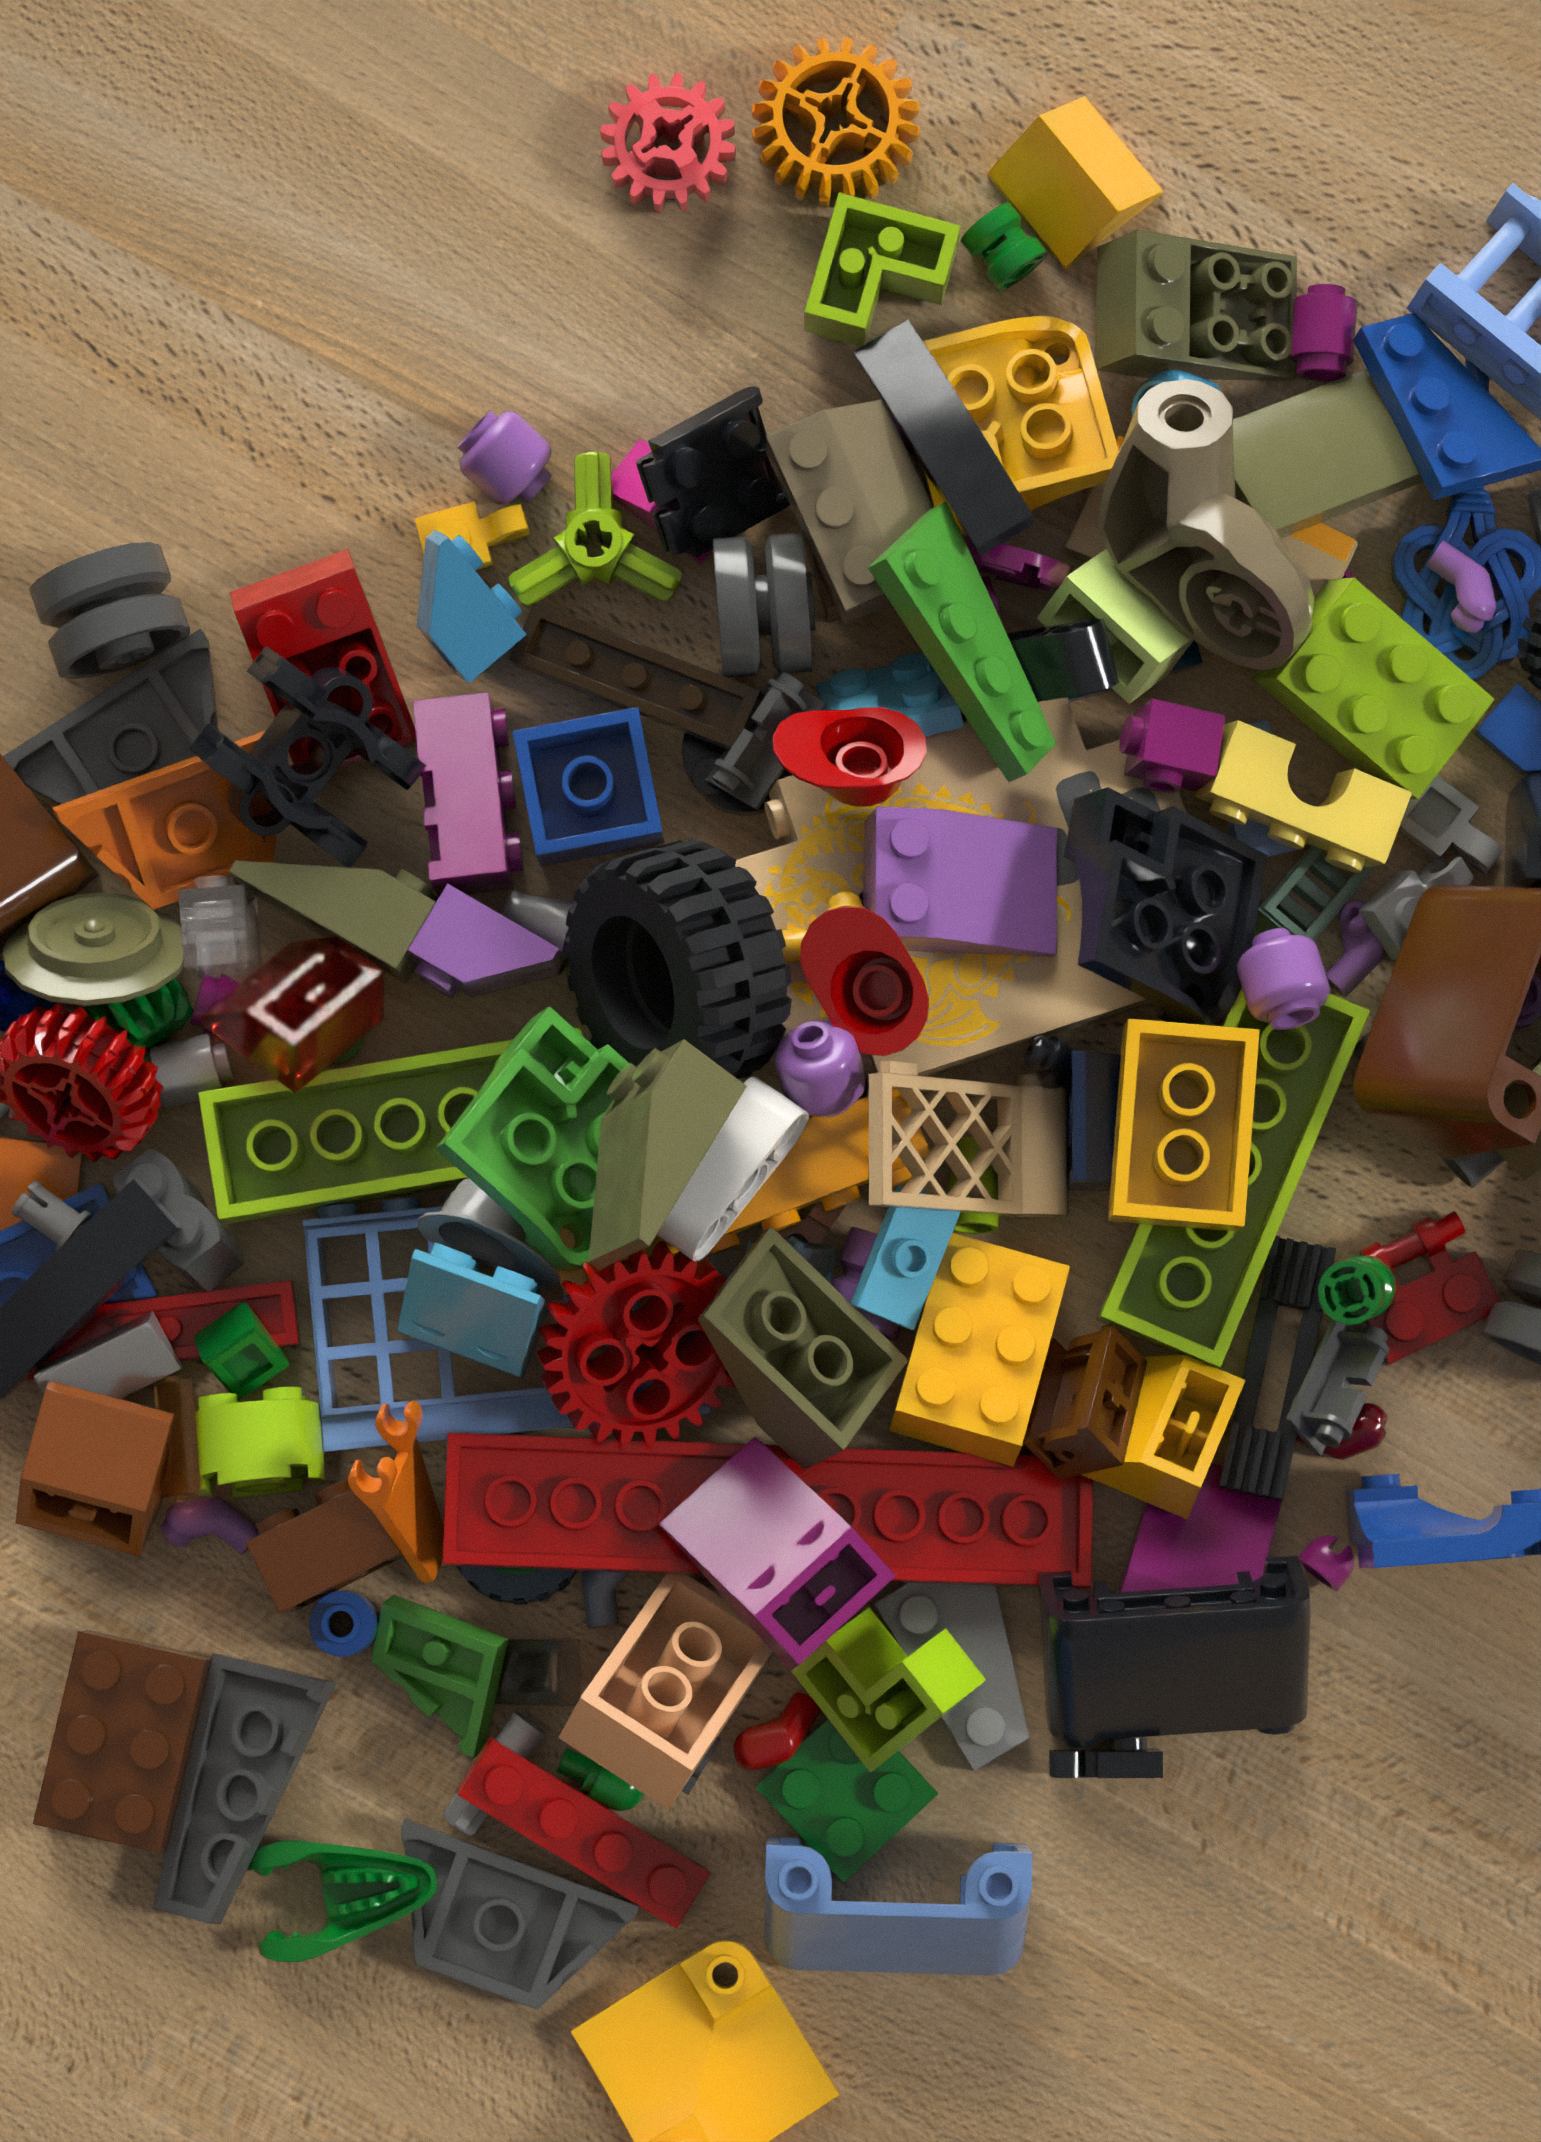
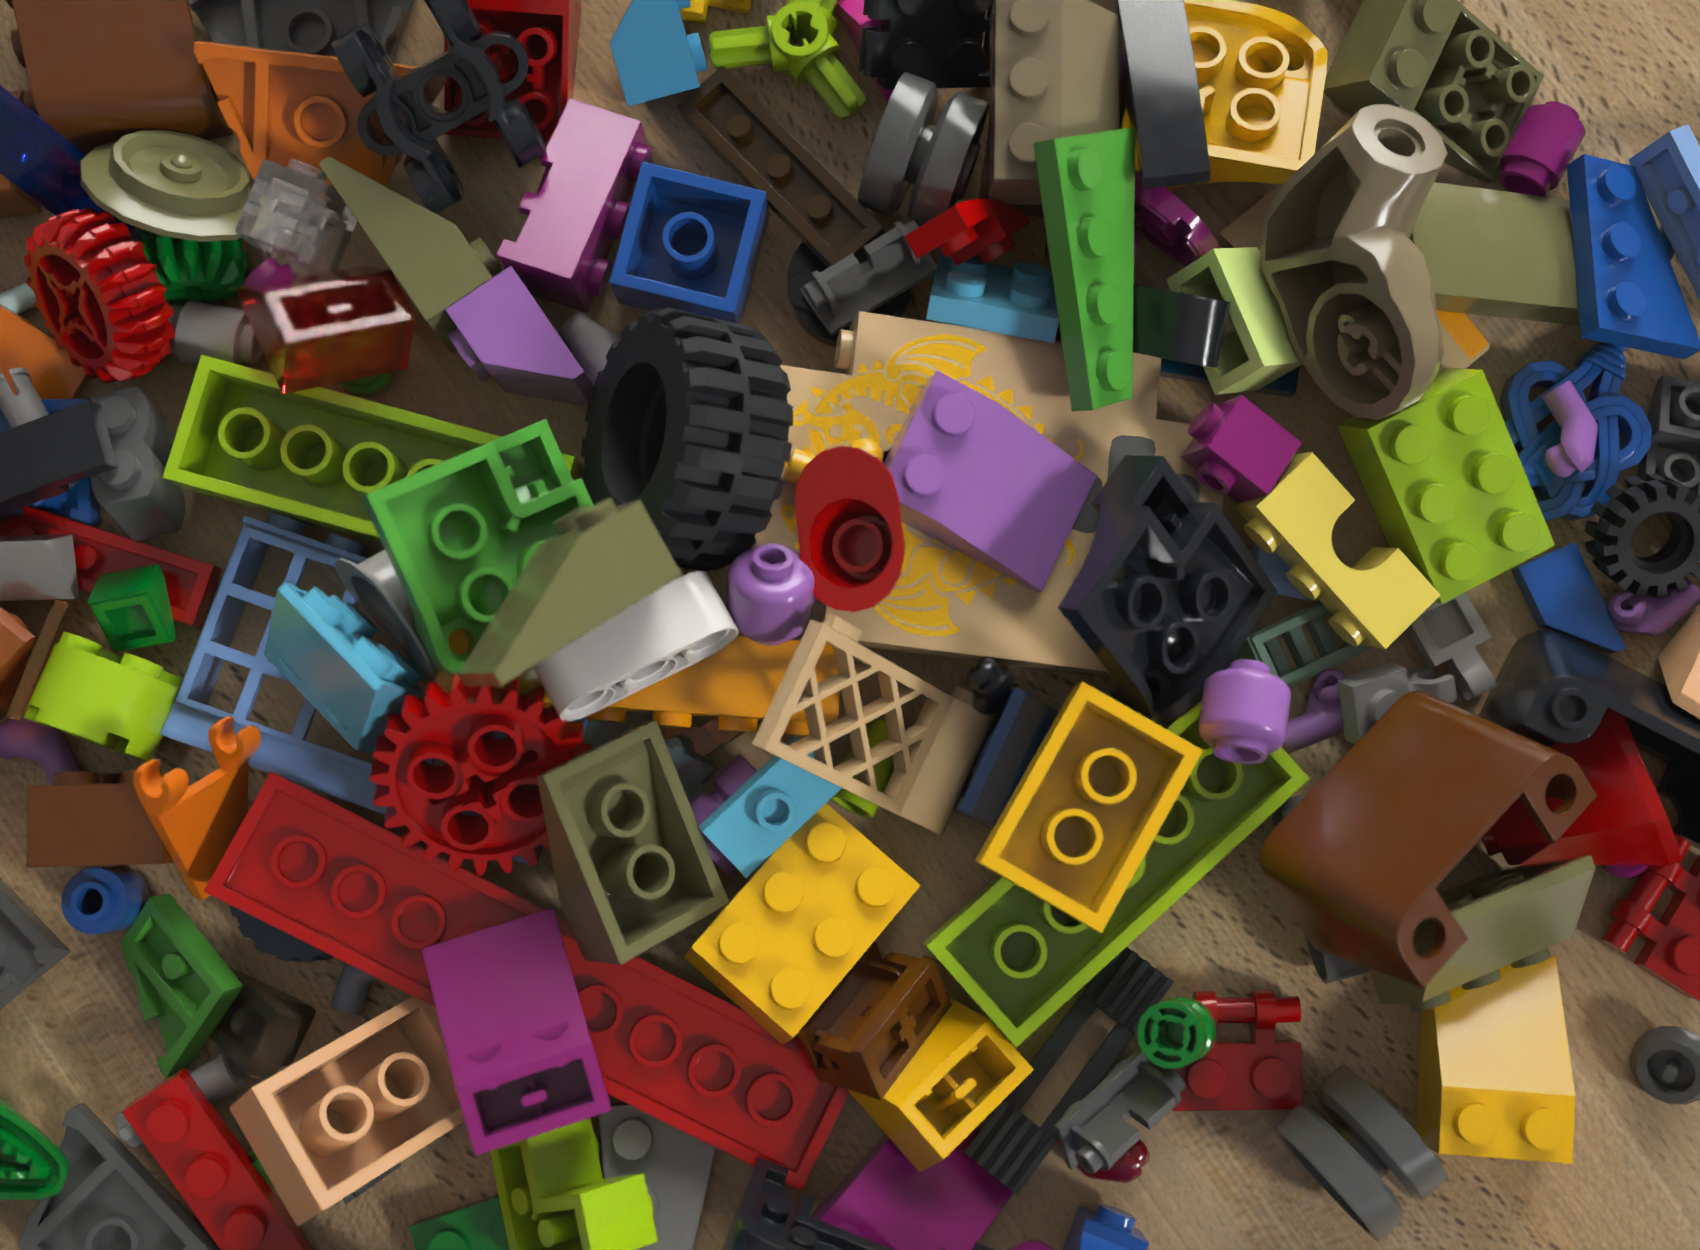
camera: 20 degrees right, 0 degrees up
red arm [734,1692,821,1770] -> none
red piece [772,707,927,807] -> none
none -> red slope [904,199,1030,266]

